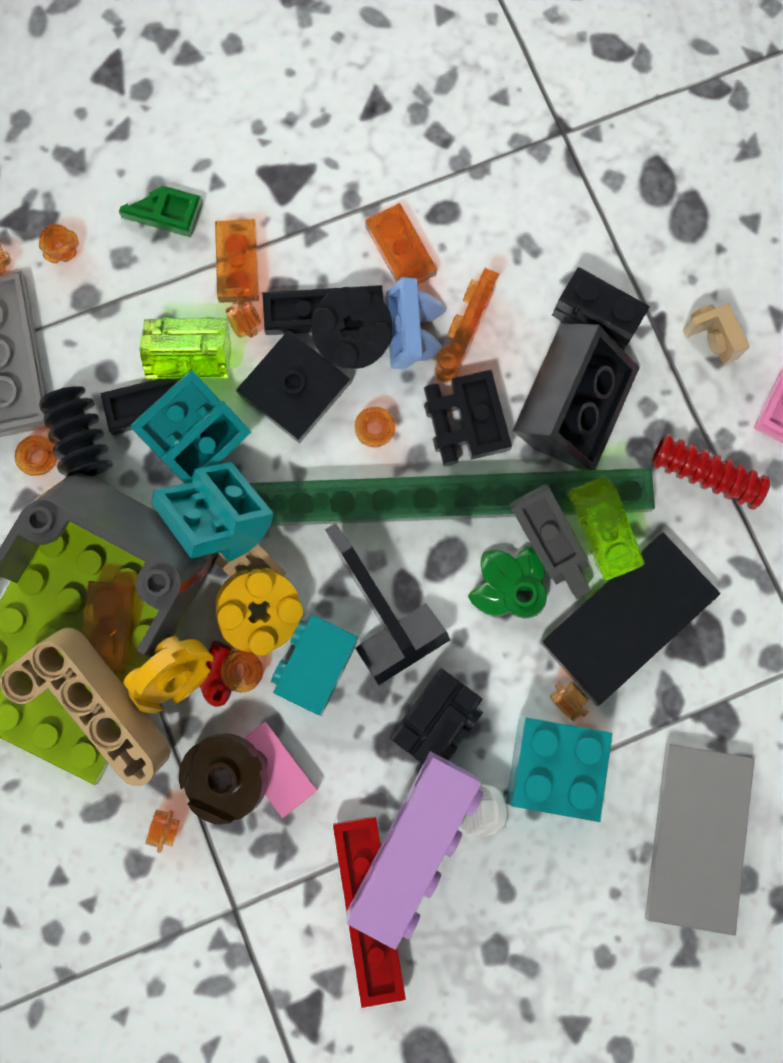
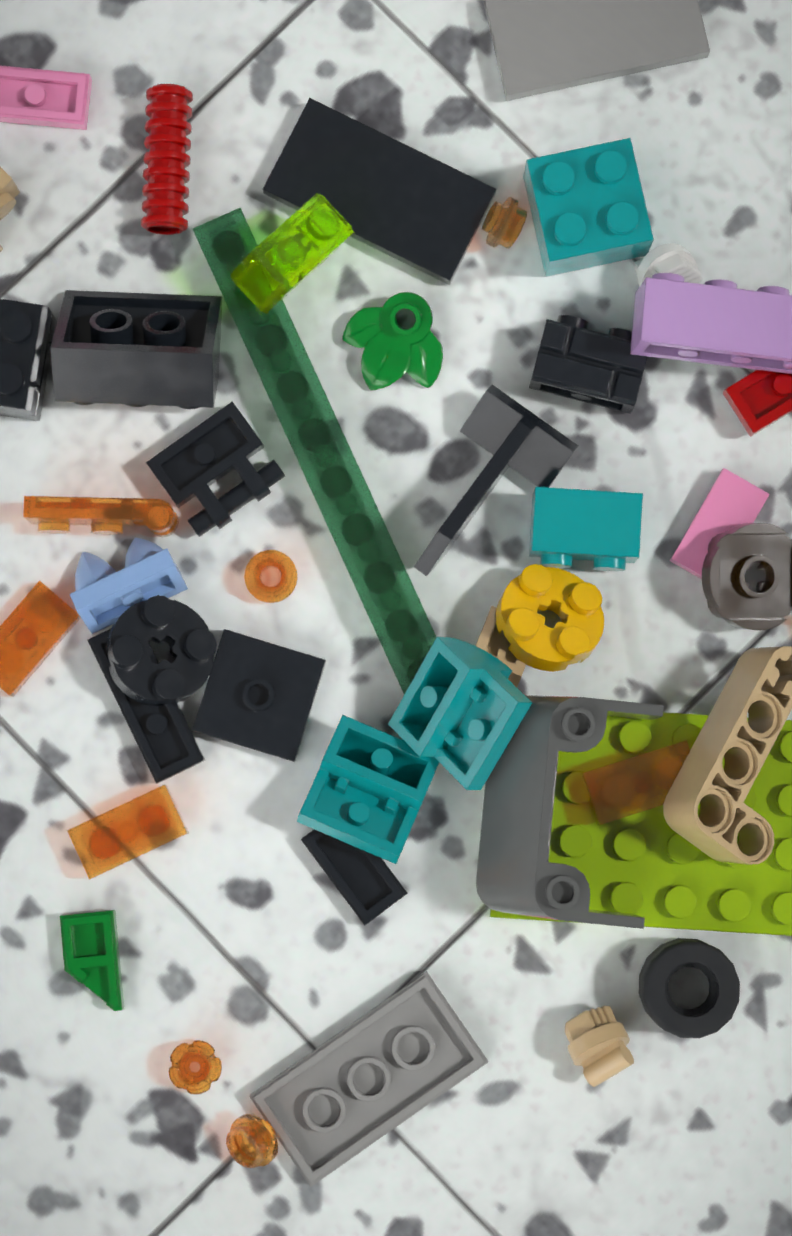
camera: 105 degrees left, 5 degrees up
clear orange plate [14,435,57,477] -> none
black piece [39,386,113,477] -> none
yellow plate [124,636,213,714] -> none
clear neon green brick [139,317,231,379] -> none
red arm [199,641,232,707] -> none
clear orange plate [221,650,263,693] -> none
clear orange plate [226,298,261,338] -> none
dark grey hinge [509,483,592,599] -> none

